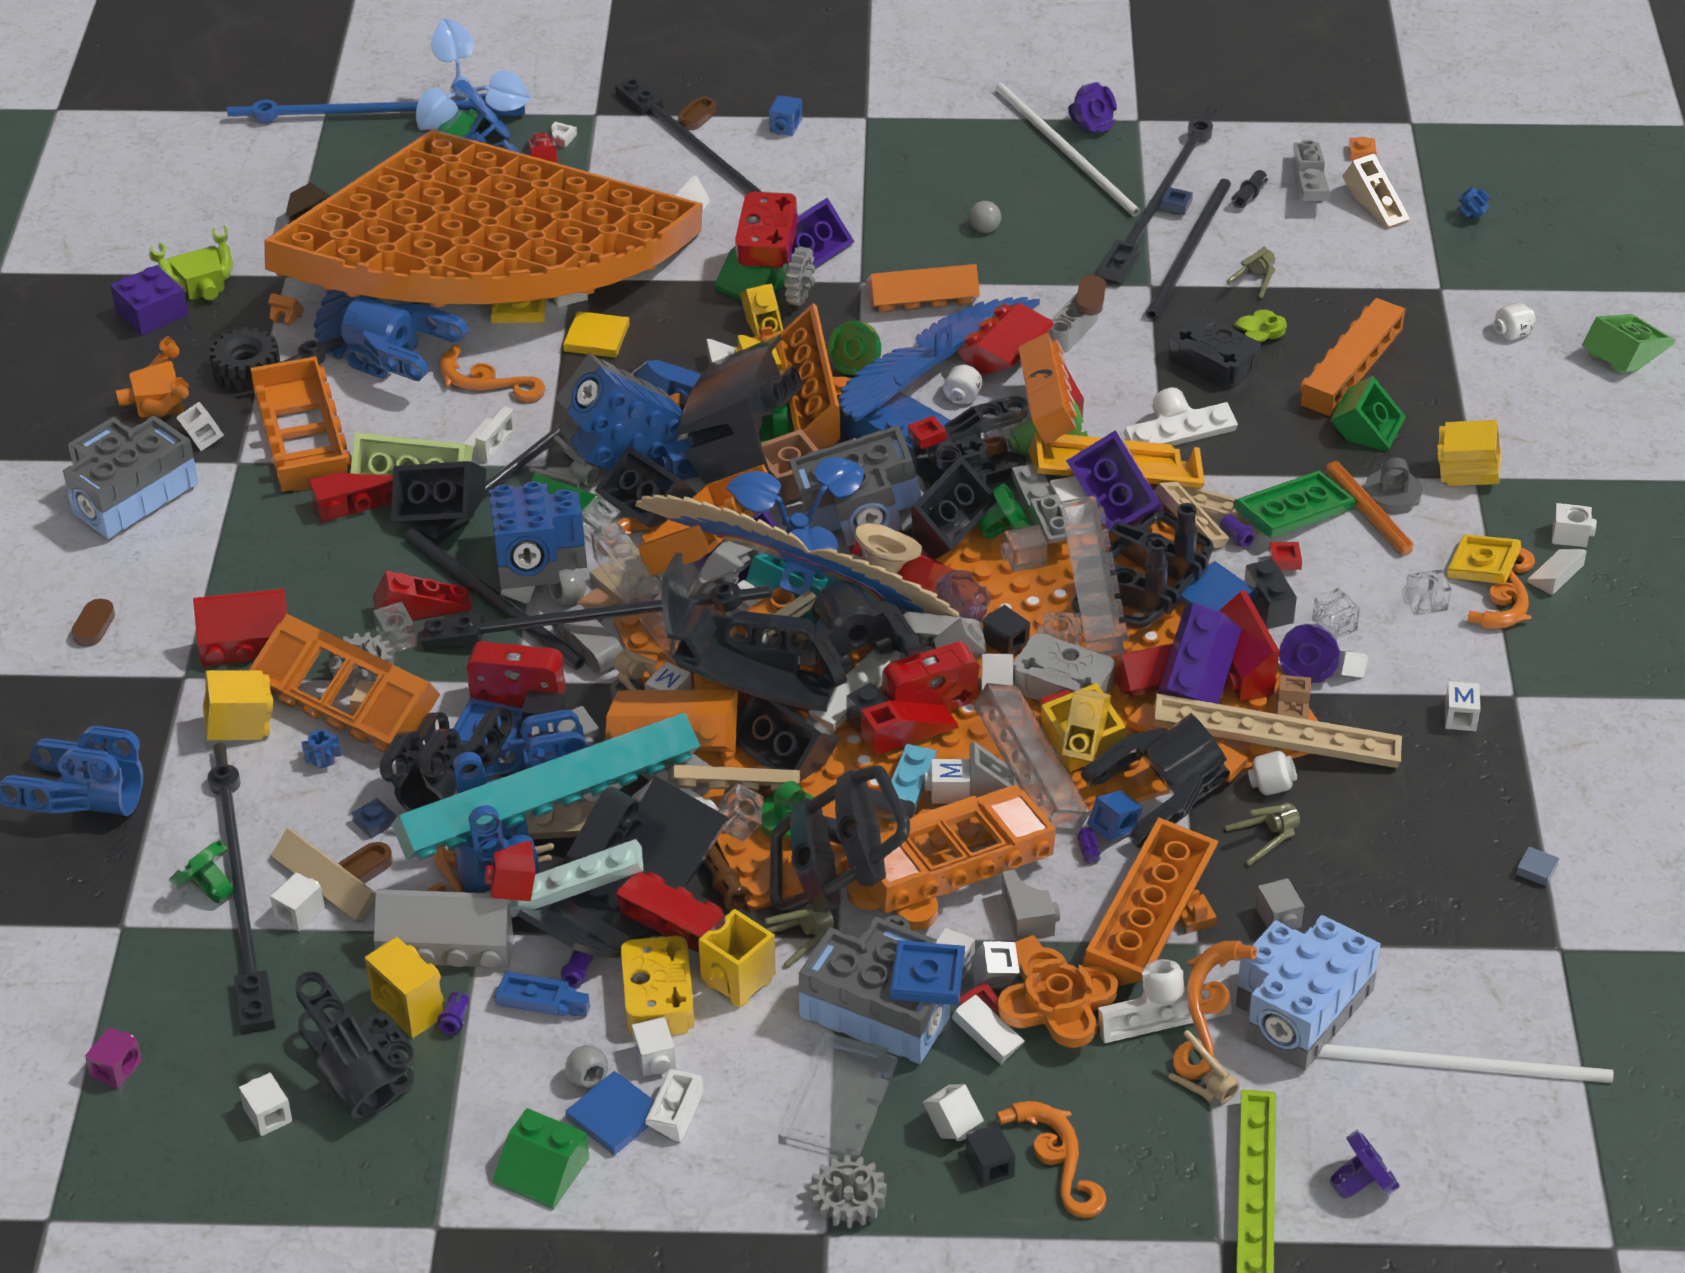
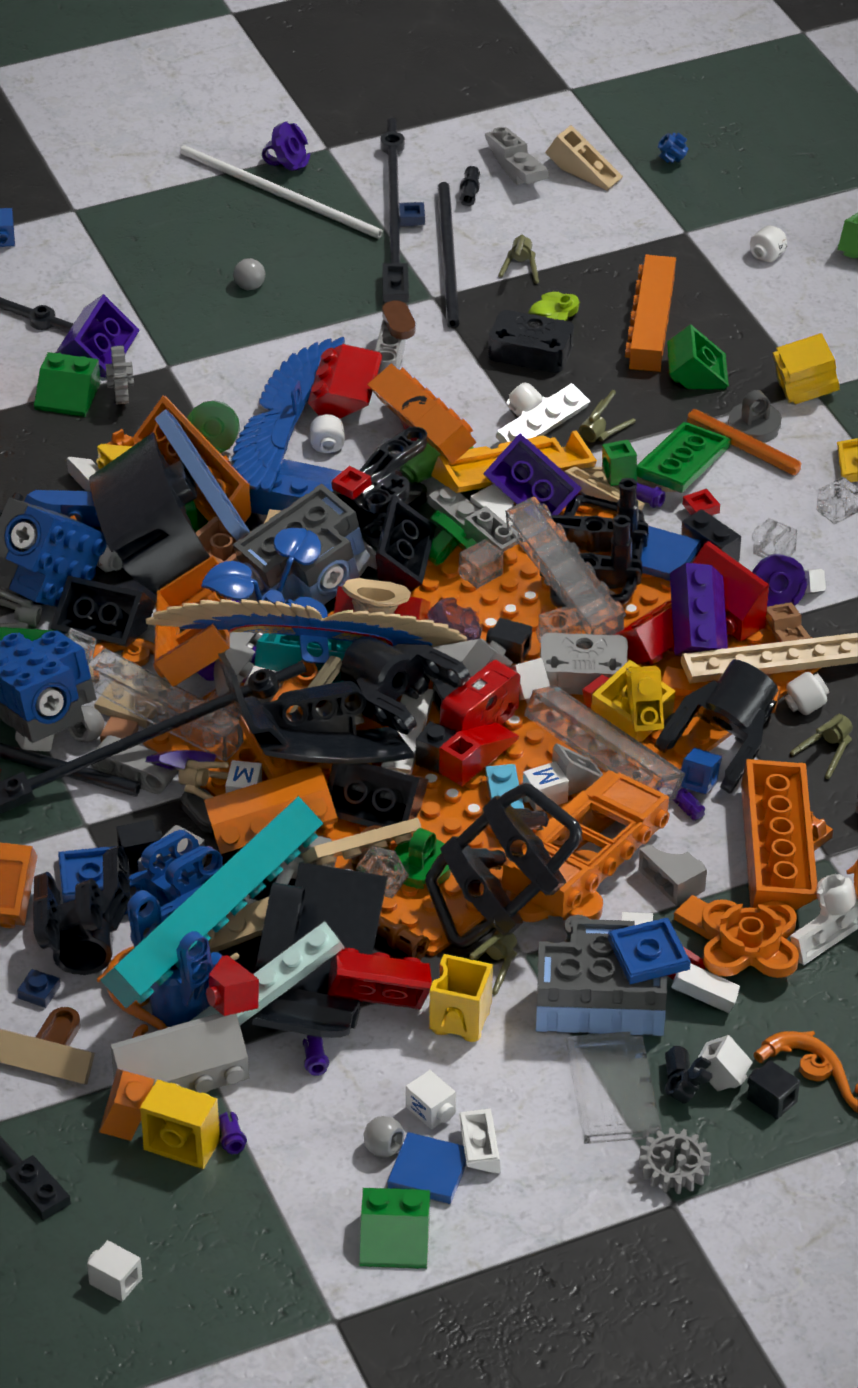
camera: 25 degrees left, 0 degrees up
white brick [270,872,325,932] -> none
black piece [295,971,414,1120] -> none
red axle [466,641,566,708] -> none
blue hinge [494,971,591,1017] -> none
yellow axle [621,936,694,1036] -> none
blue brick [661,438,699,481] -> none
red axle [735,192,798,267] -> none
yellow slope [740,284,783,337] -> none
orange slope [865,264,980,313] -> none
light grey brick [970,942,1019,989] -> none
orange plate [1349,137,1377,160] -> none
none -> orange slope [99,1069,155,1141]
none -> dark purple slope [145,750,216,770]
none -> medium blue beam [155,409,250,541]
none -> olive plant [579,390,636,442]
none -> green brick [602,439,637,486]
none -> black bar [665,1046,713,1104]

